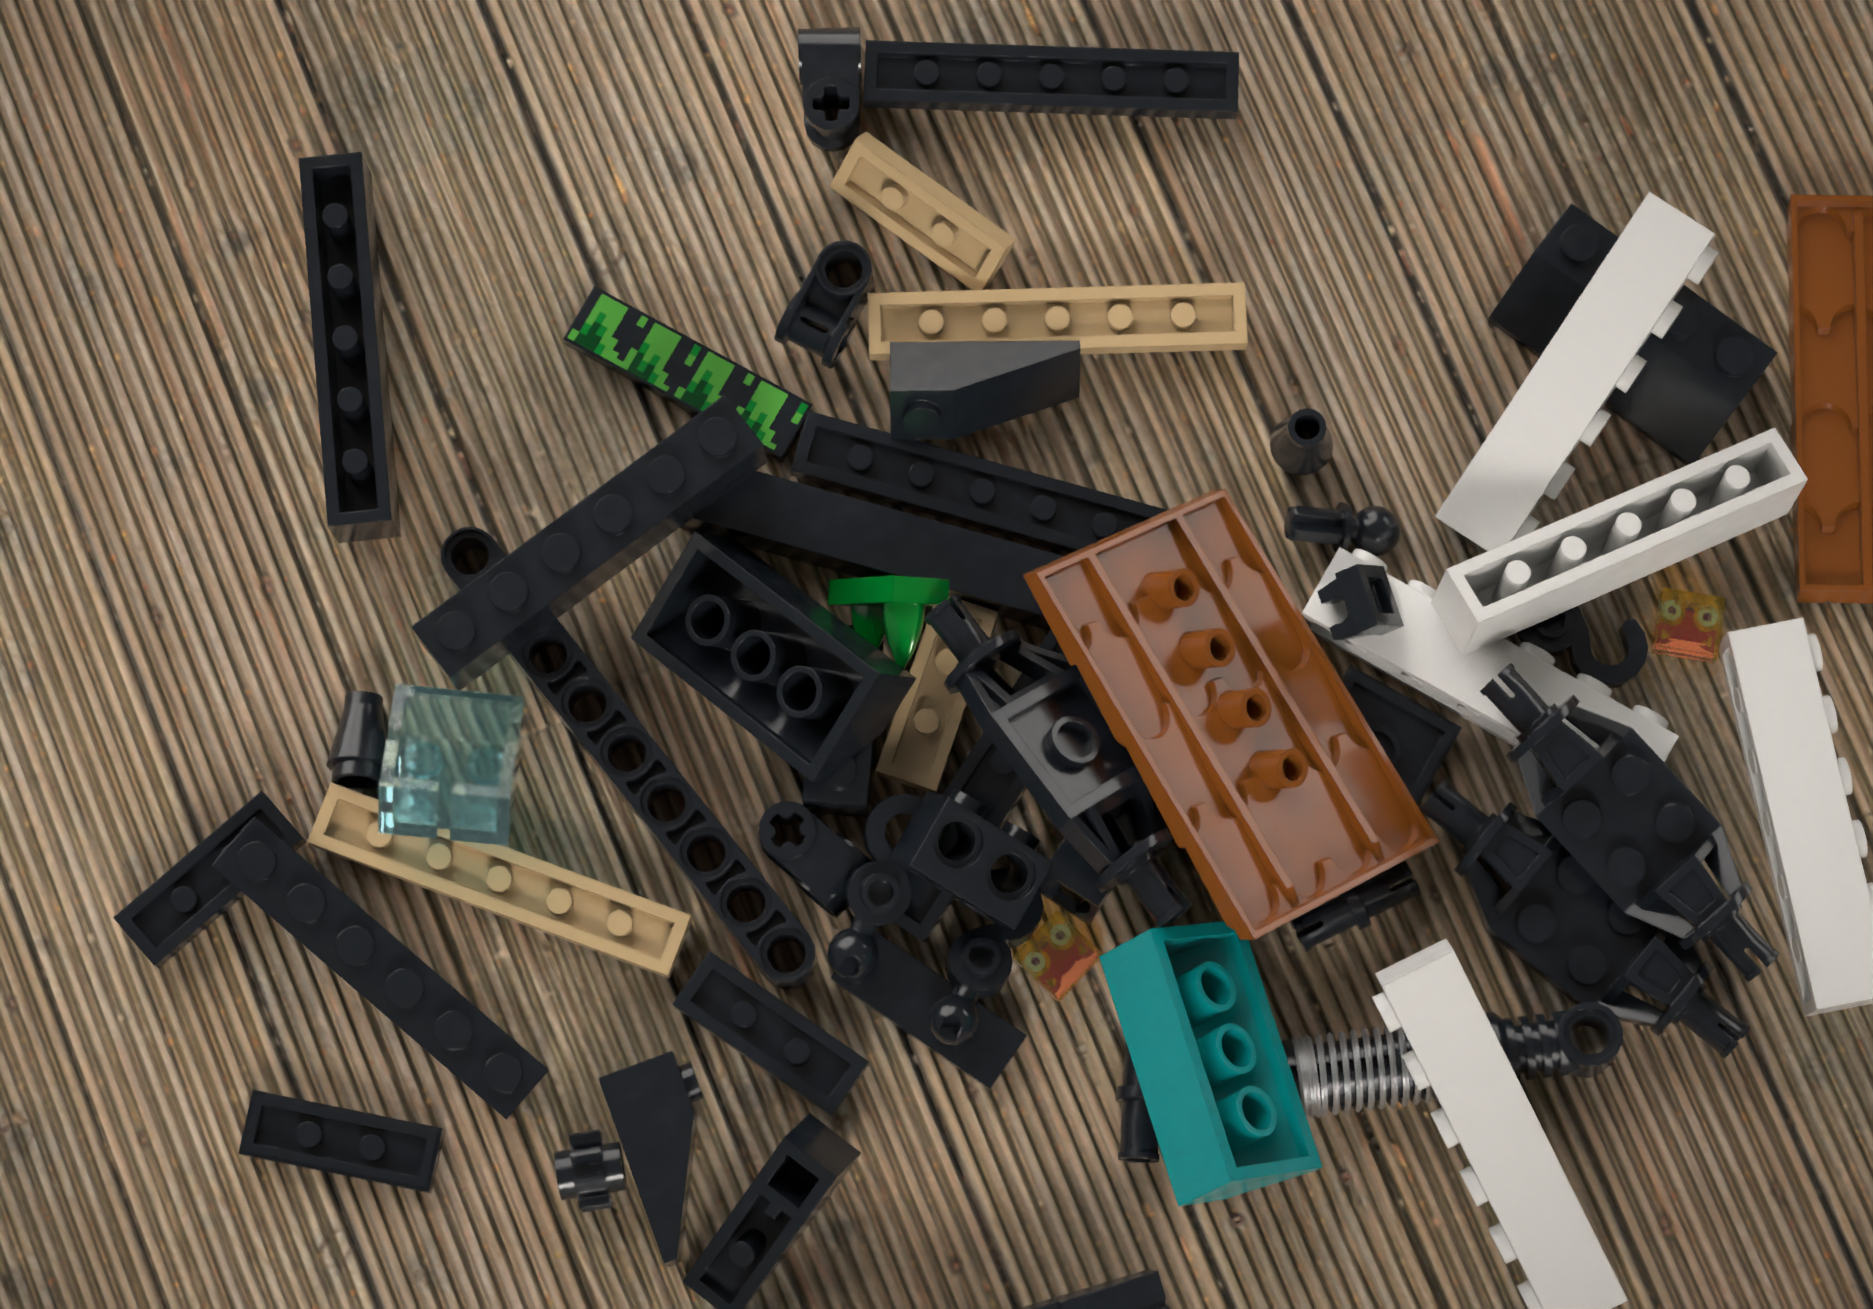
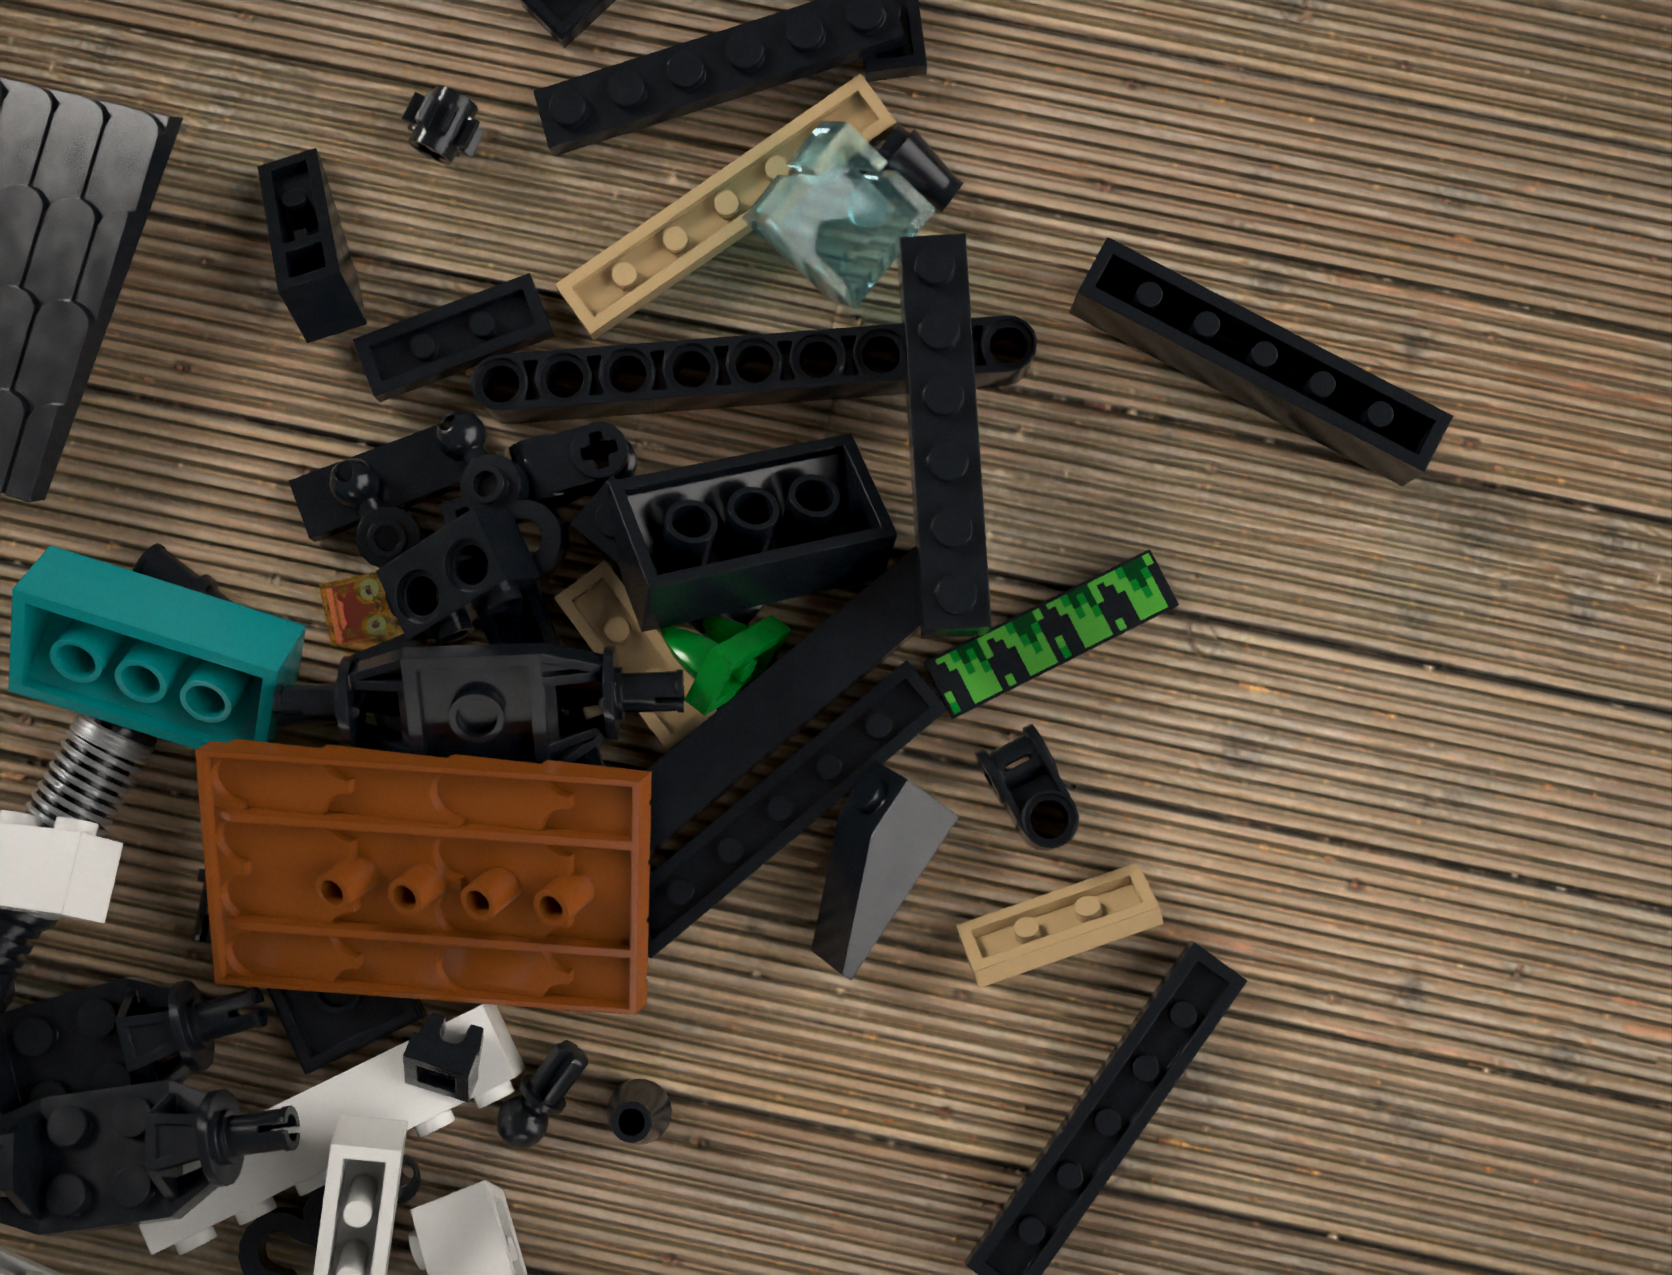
camera: 125 degrees right, 5 degrees up
black slope [598,1051,704,1267] -> none
black piece [798,27,862,152] -> none
tan plate [868,282,1248,361] -> none

